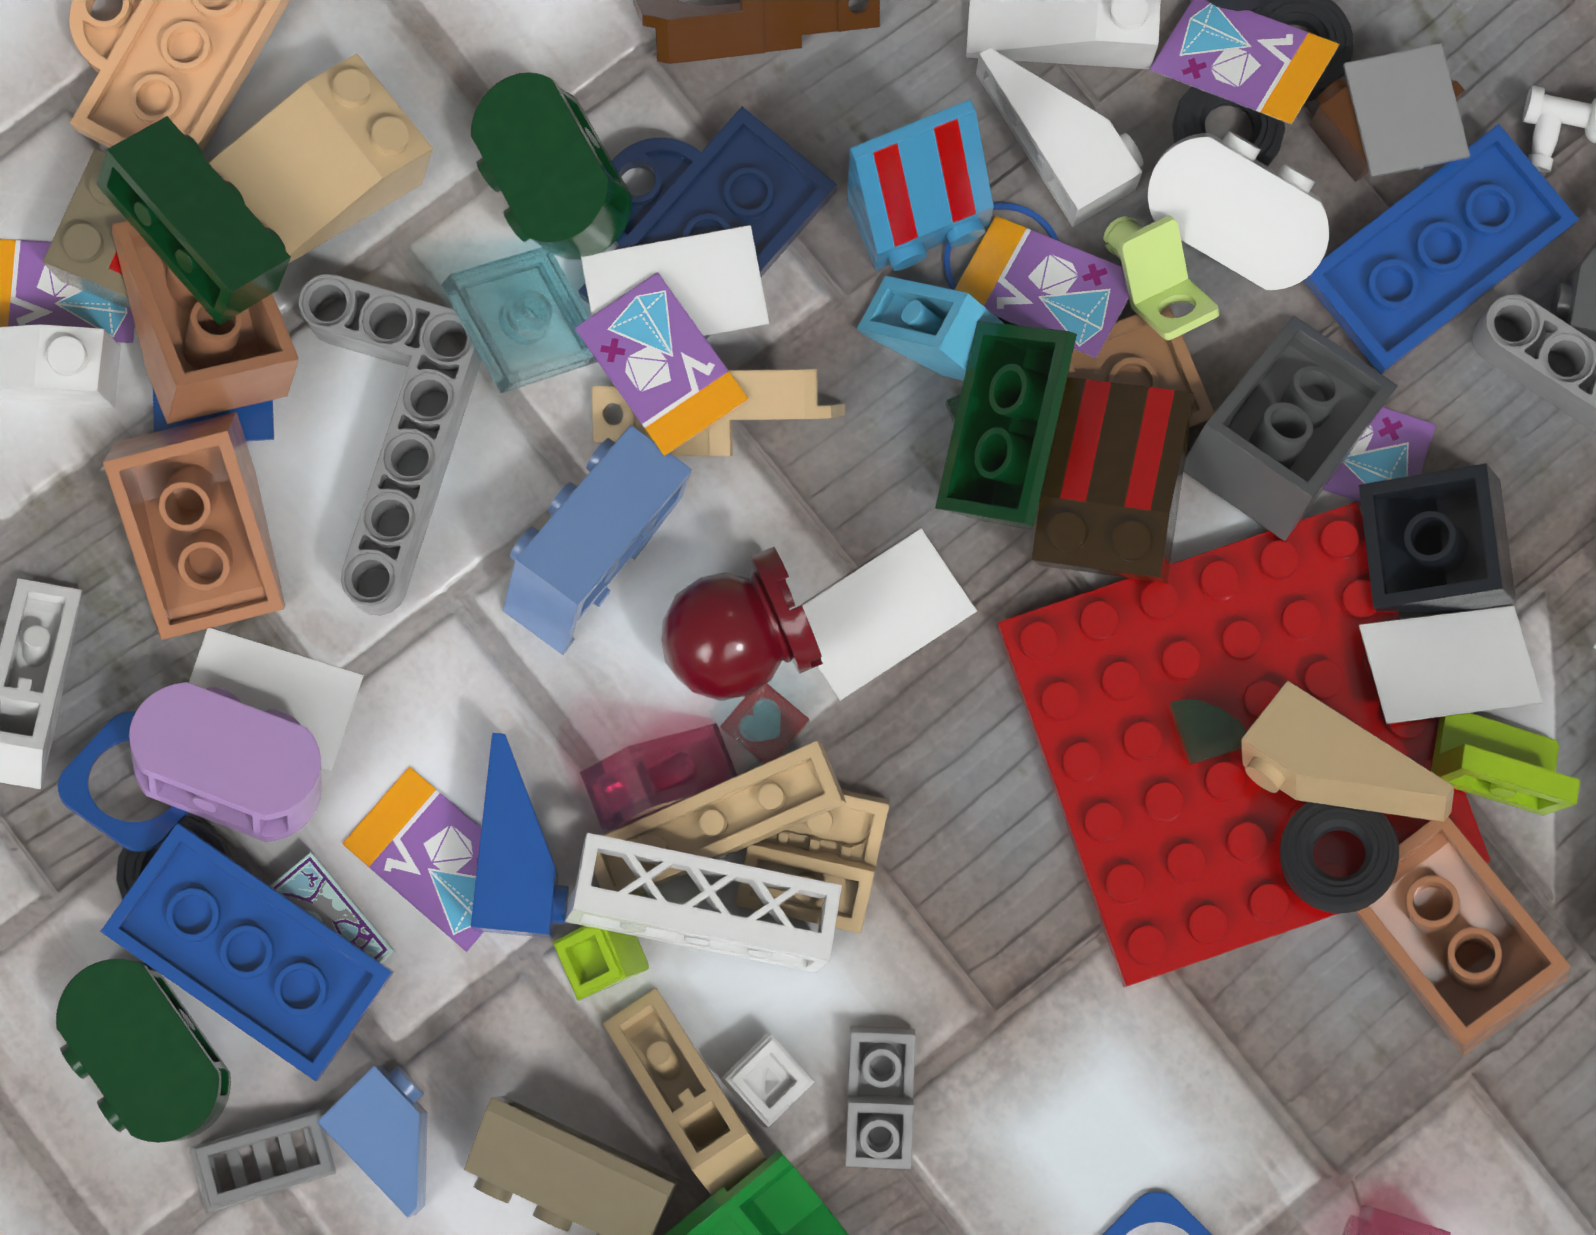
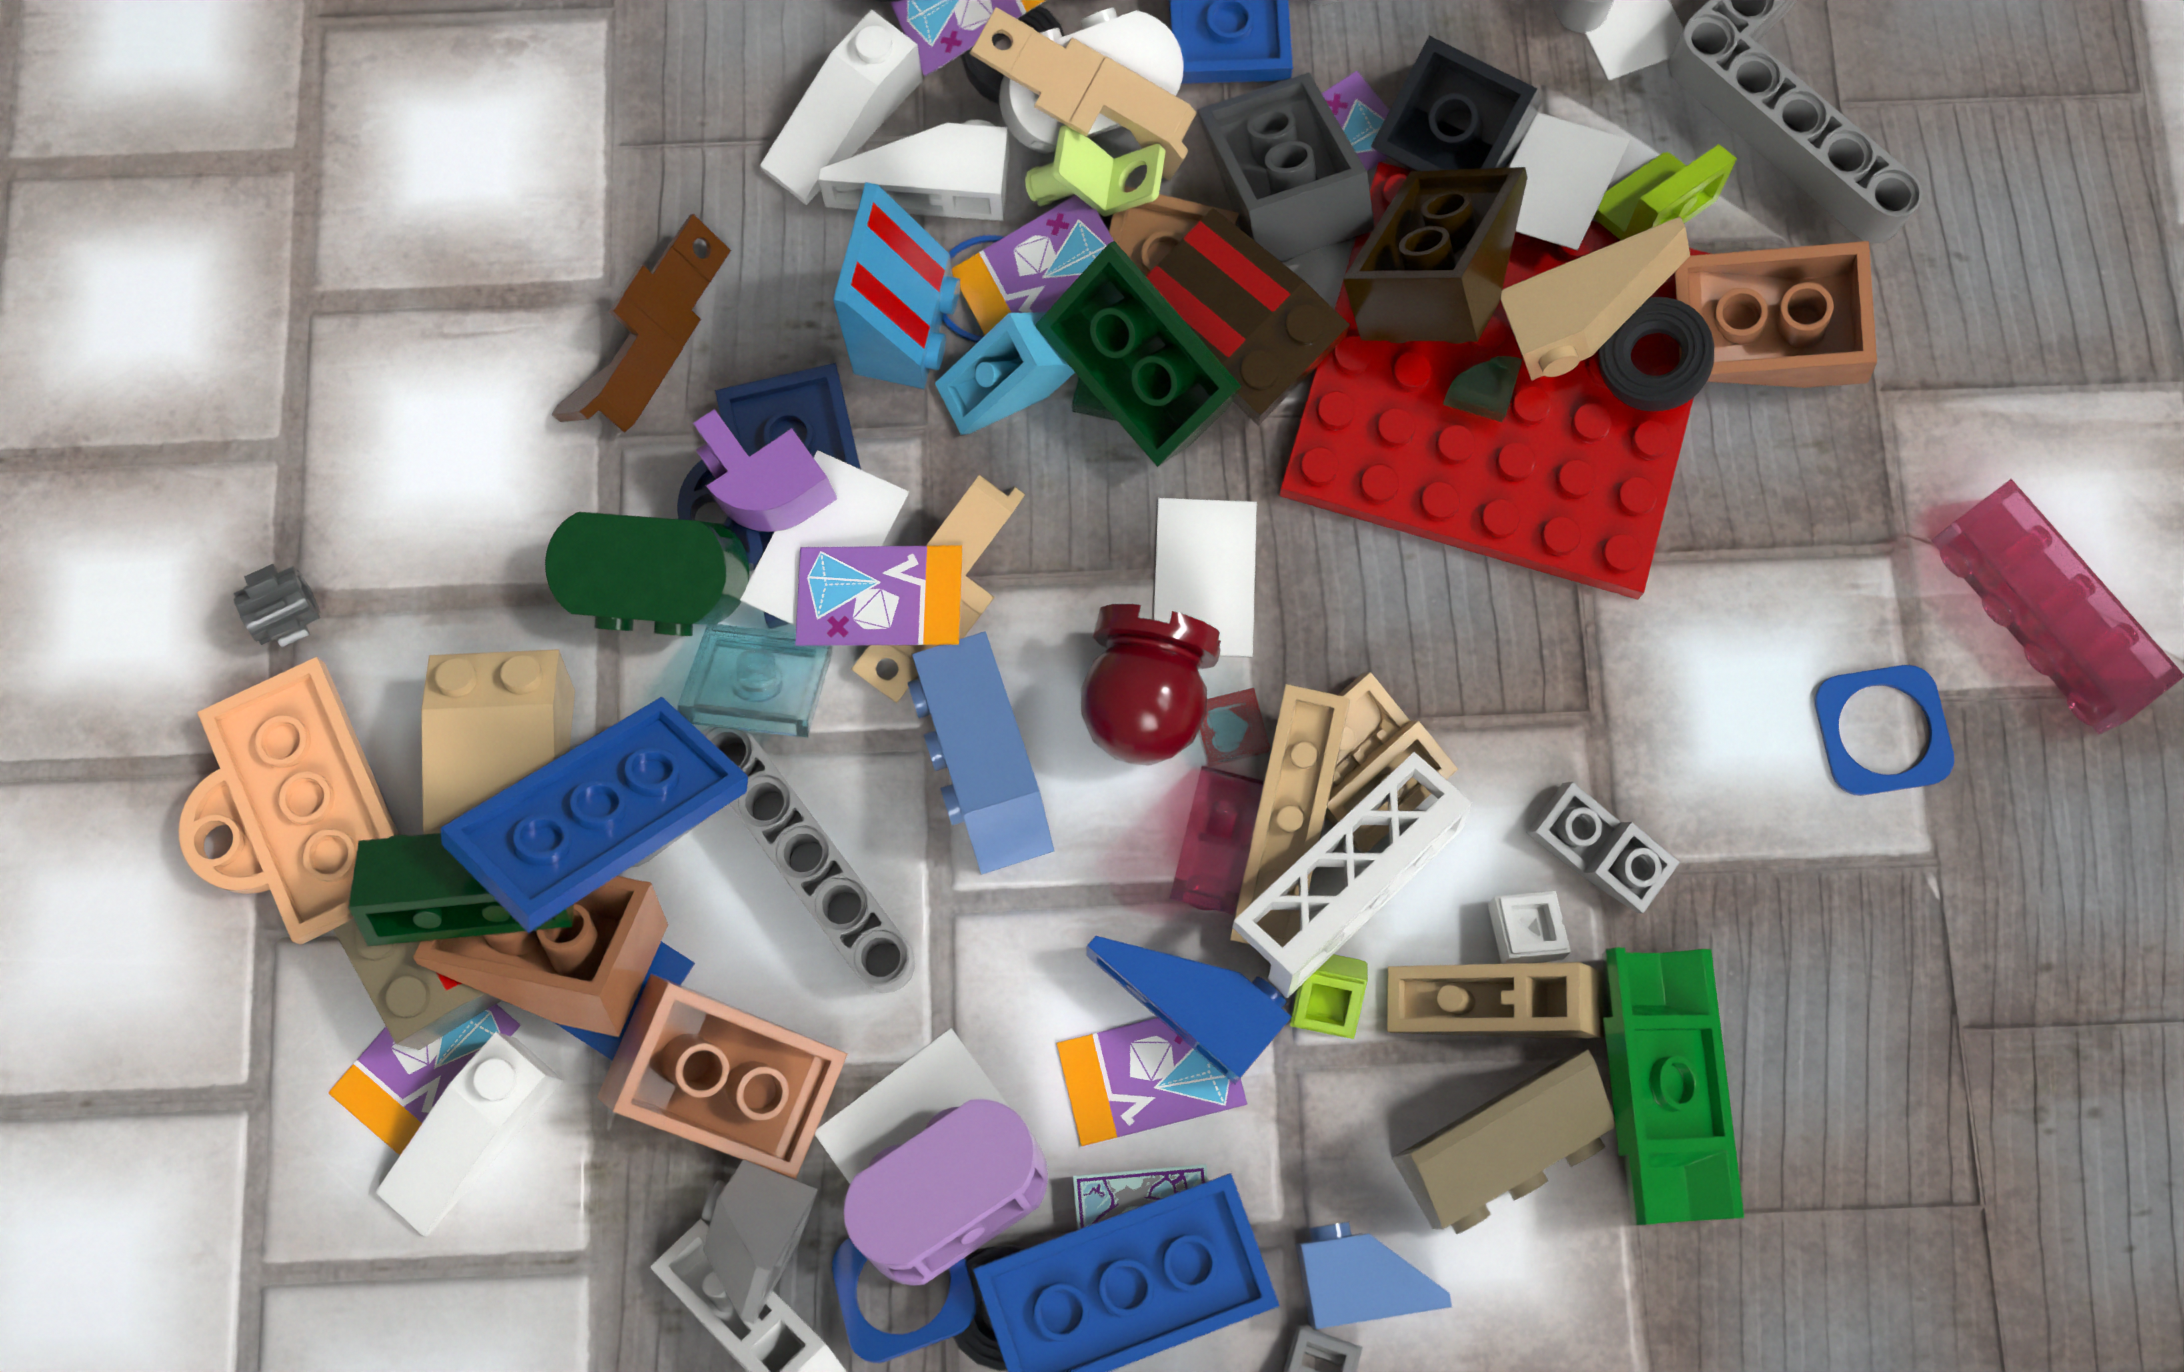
camera: 55 degrees left, 5 degrees down
none -> blue plate [441,697,748,933]
none -> medium lavender brick [693,409,838,532]
none -> light grey slope [702,1159,818,1324]
none -> tan piece [970,7,1196,181]
none -> dark brown slope [1343,167,1528,344]

